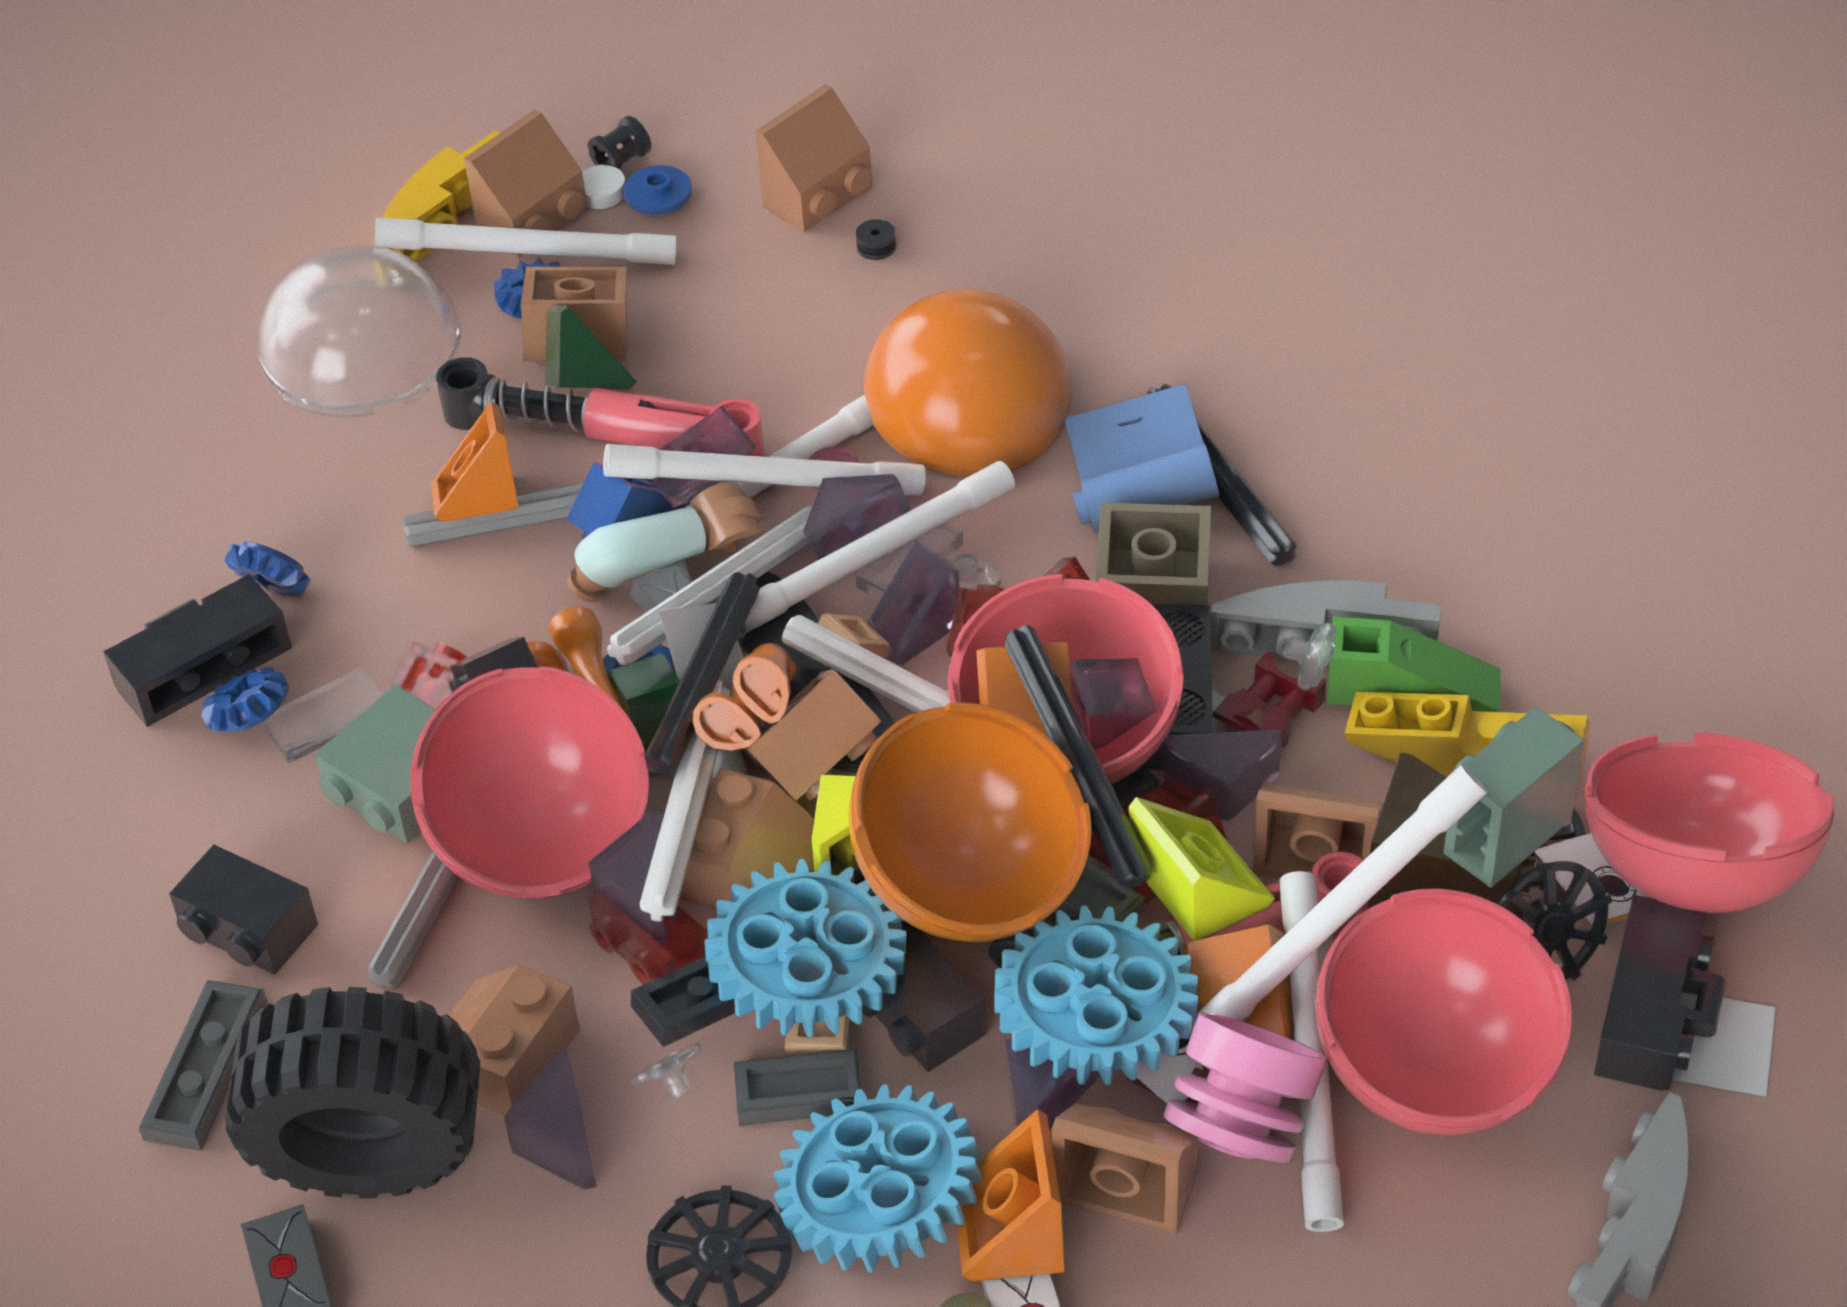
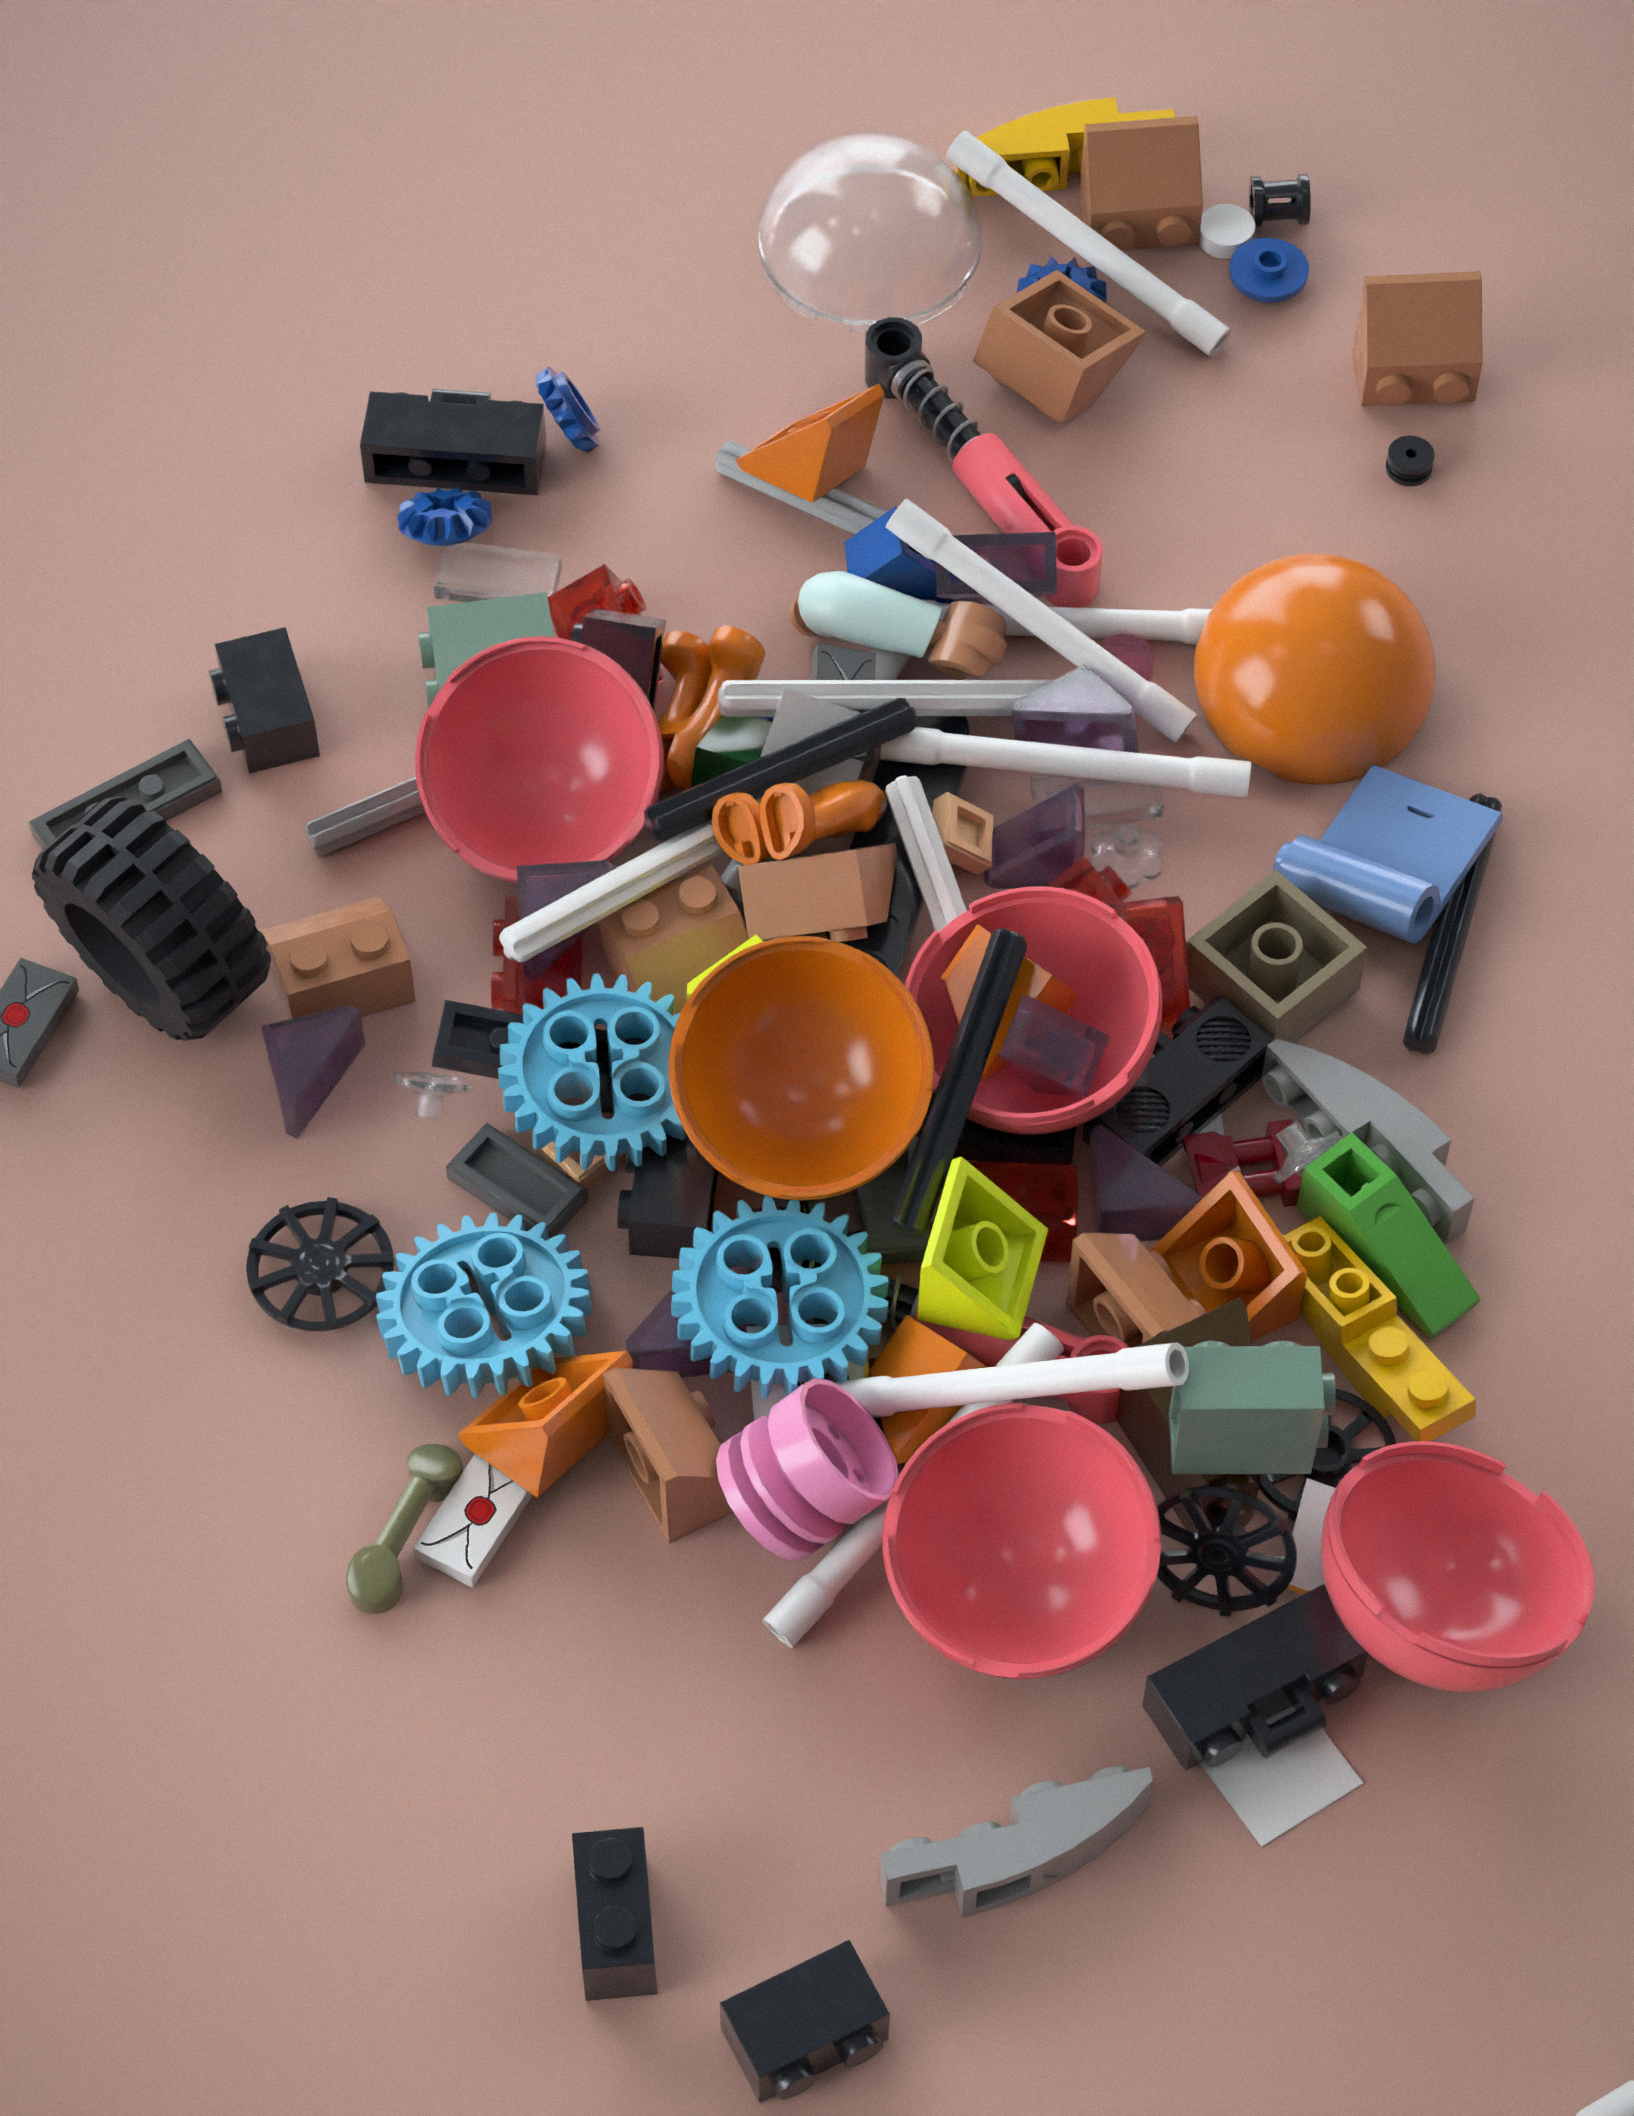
camera: 40 degrees right, 10 degrees up
dark green slope [545,305,637,389] -> none
none -> orange slope [1148,1170,1308,1341]

